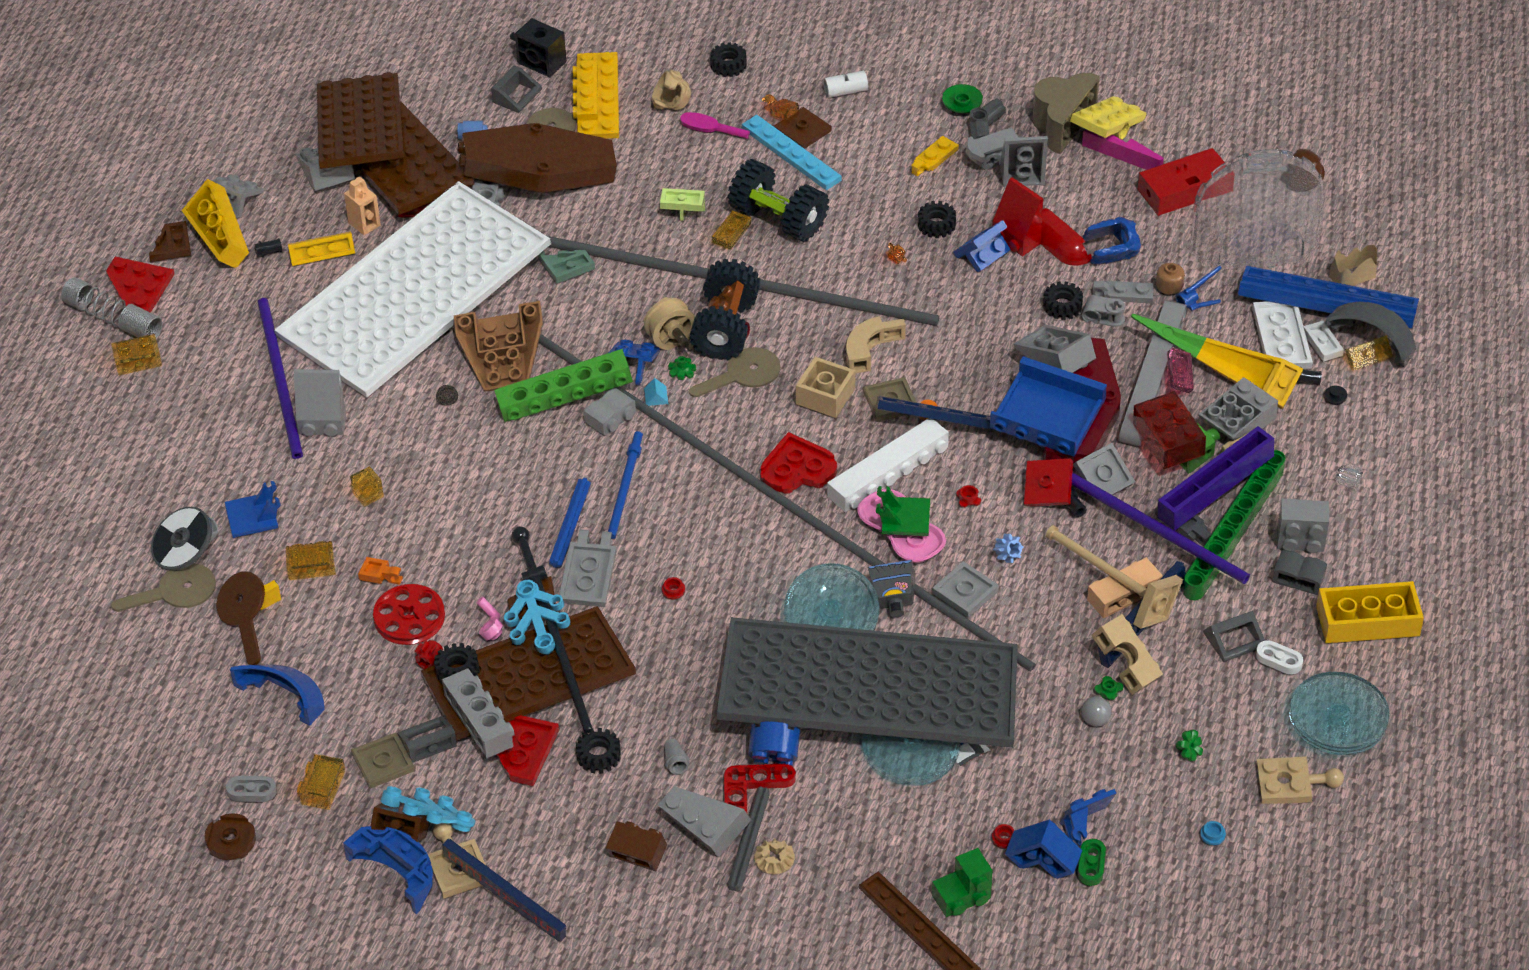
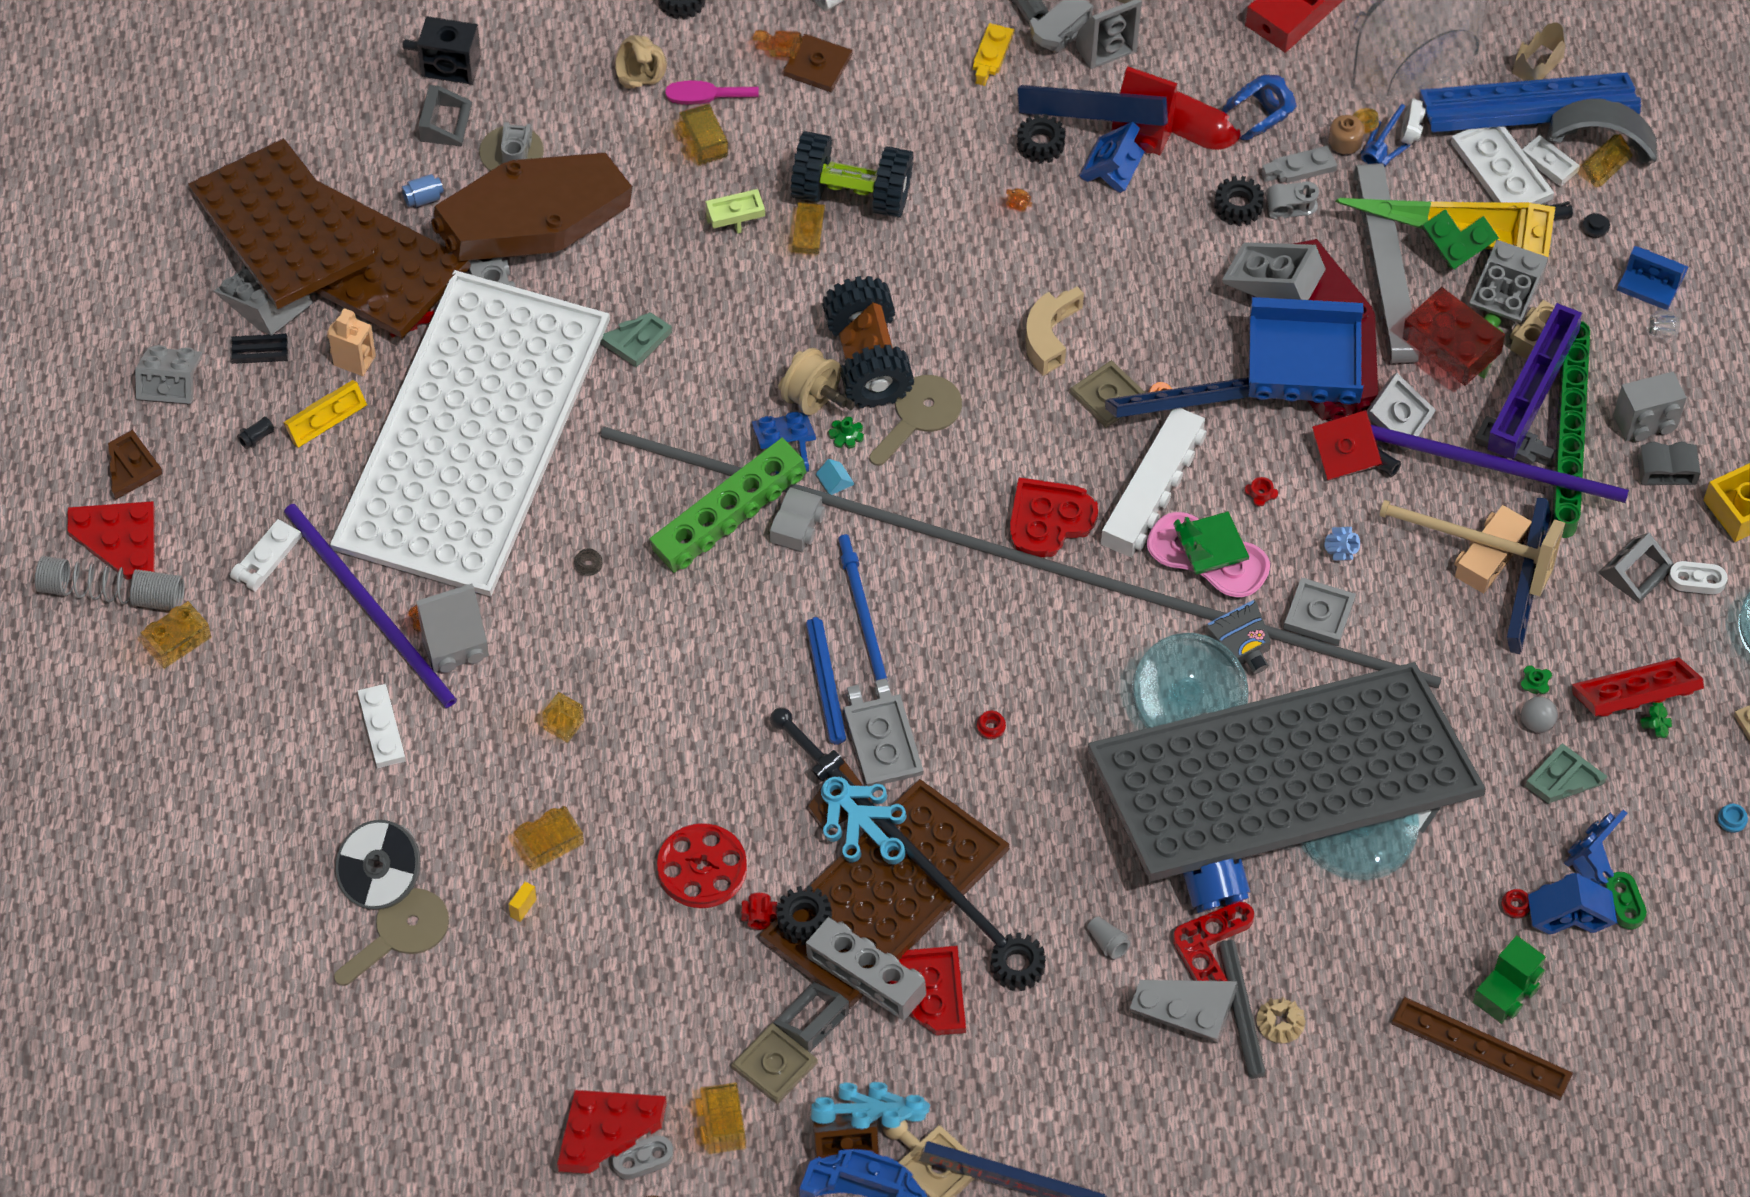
camera: 25 degrees left, 10 degrees up
yellow wedge [181,179,249,268] -> none
reddish brown piece [216,571,265,665] -> none
blue plate [225,481,281,538] -> none
blue windscreen [230,664,325,726] -> none
orange plate [358,557,403,585] -> none
medium nougat wedge [454,301,543,392] -> none
bright pink plate [476,597,503,641] -> none
dark grey piece [547,236,939,326] -> none
yellow plate [573,52,619,139] -> none
reddish brown brick [605,821,667,871] -> none
medium azure plate [742,115,842,190] -> none
tan brick [796,357,855,418] -> none
tan arch [1091,614,1163,695] -> none
clear pink plate [1167,347,1194,395] -> none
none -> white plate [230,519,302,592]
none -> black tile [231,333,288,364]
none -> white plate [357,684,406,768]
none -> light grey piece [501,122,532,163]
none -> red plate [557,1090,667,1174]
none -> clear yellow brick [676,103,728,166]
none -> dark blue tile [1017,85,1168,126]
none -> clear yellow tile [1353,108,1379,133]
none -> white plate [1400,98,1426,145]
none -> green brick [1421,209,1499,270]
none -> sand green wing [1525,743,1607,804]
none -> red plate [1572,657,1704,716]
none -> blue bracket [1617,246,1689,311]

